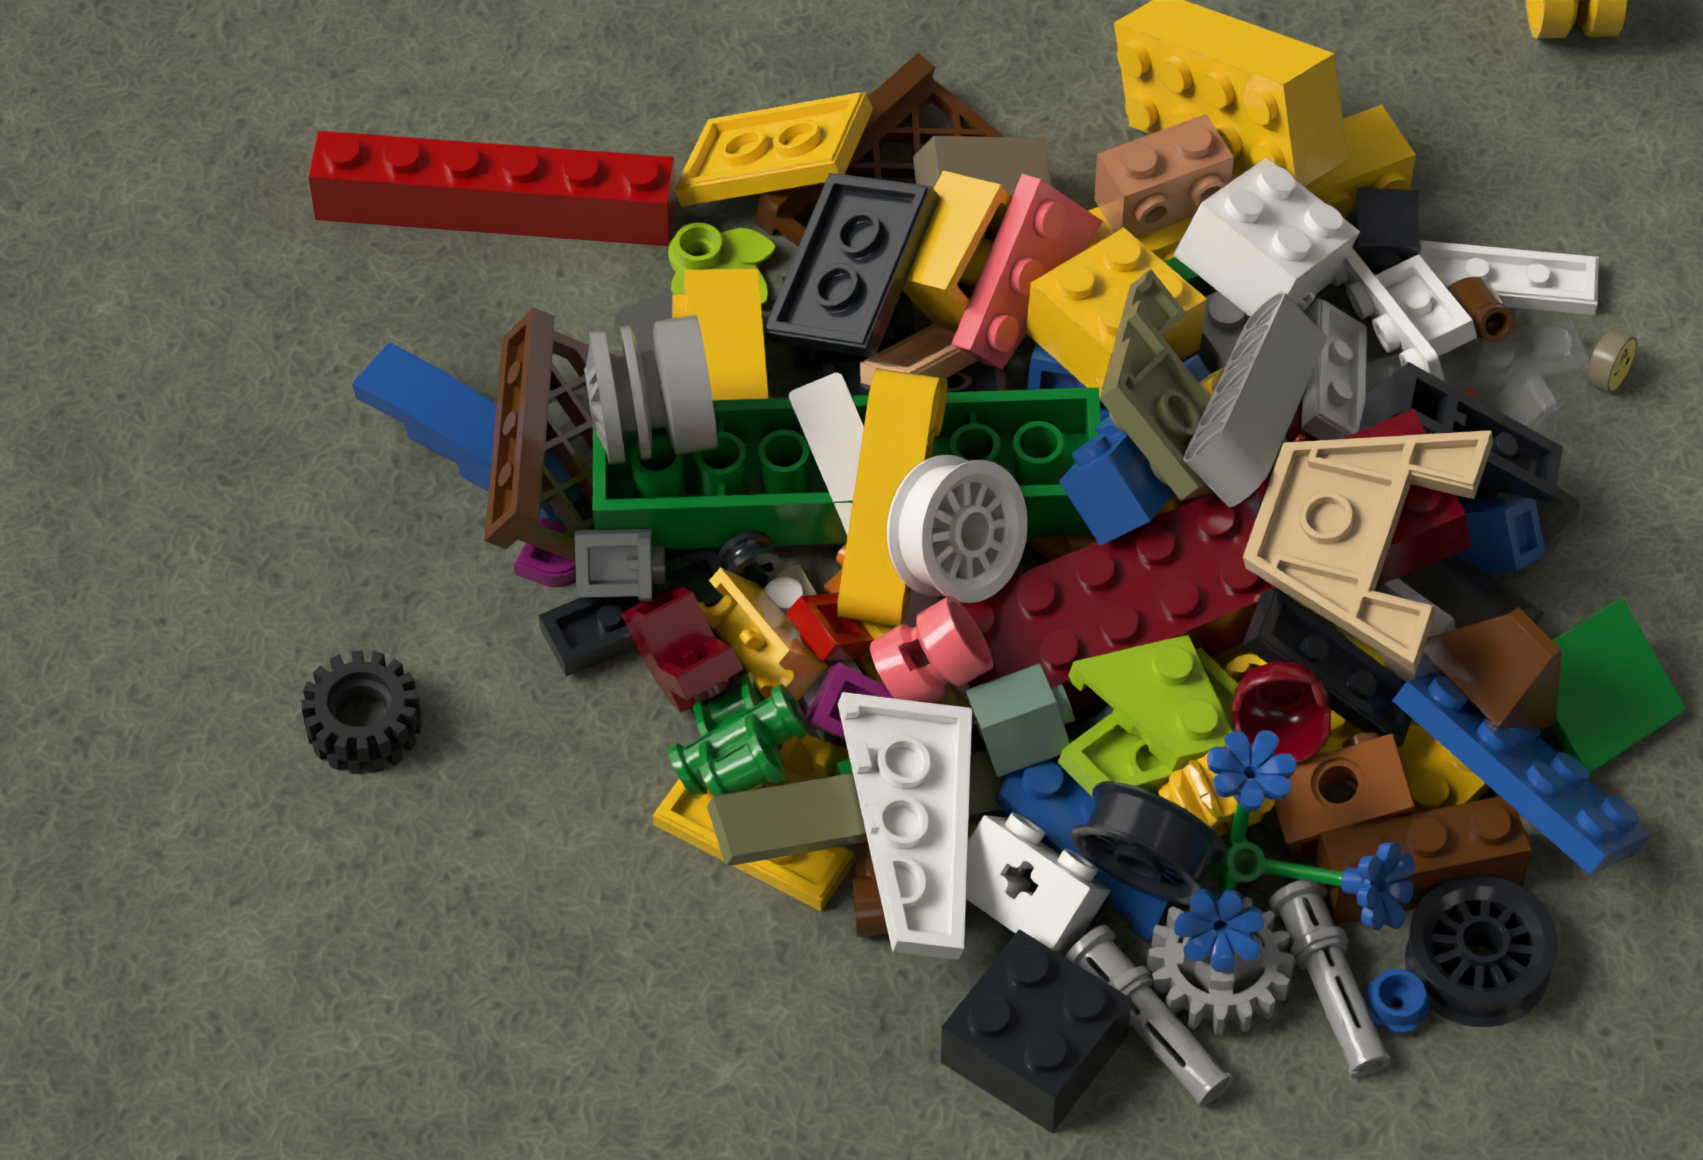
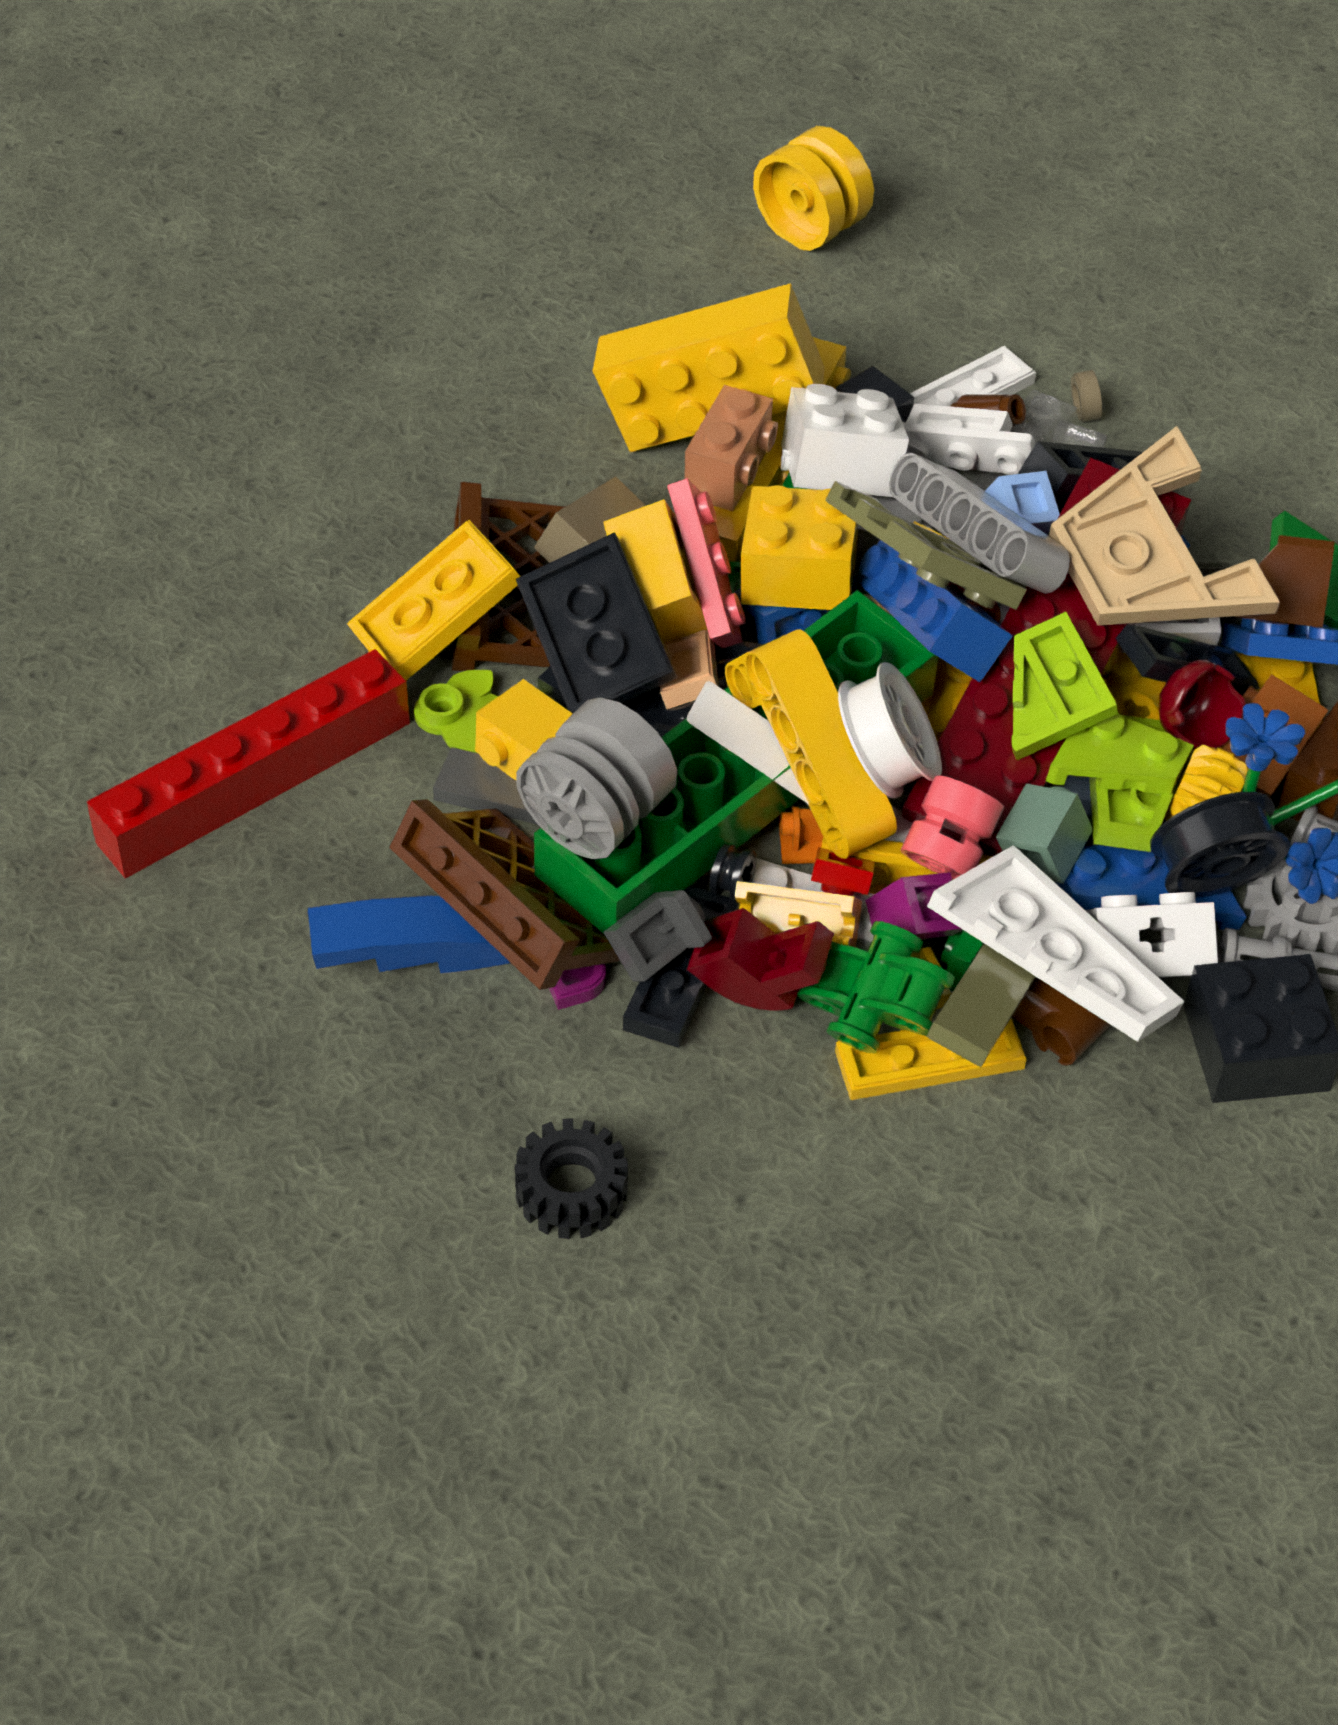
camera: 45 degrees left, 5 degrees down
none -> light blue panel [985,471,1060,535]
none -> lime wing [1012,612,1118,760]

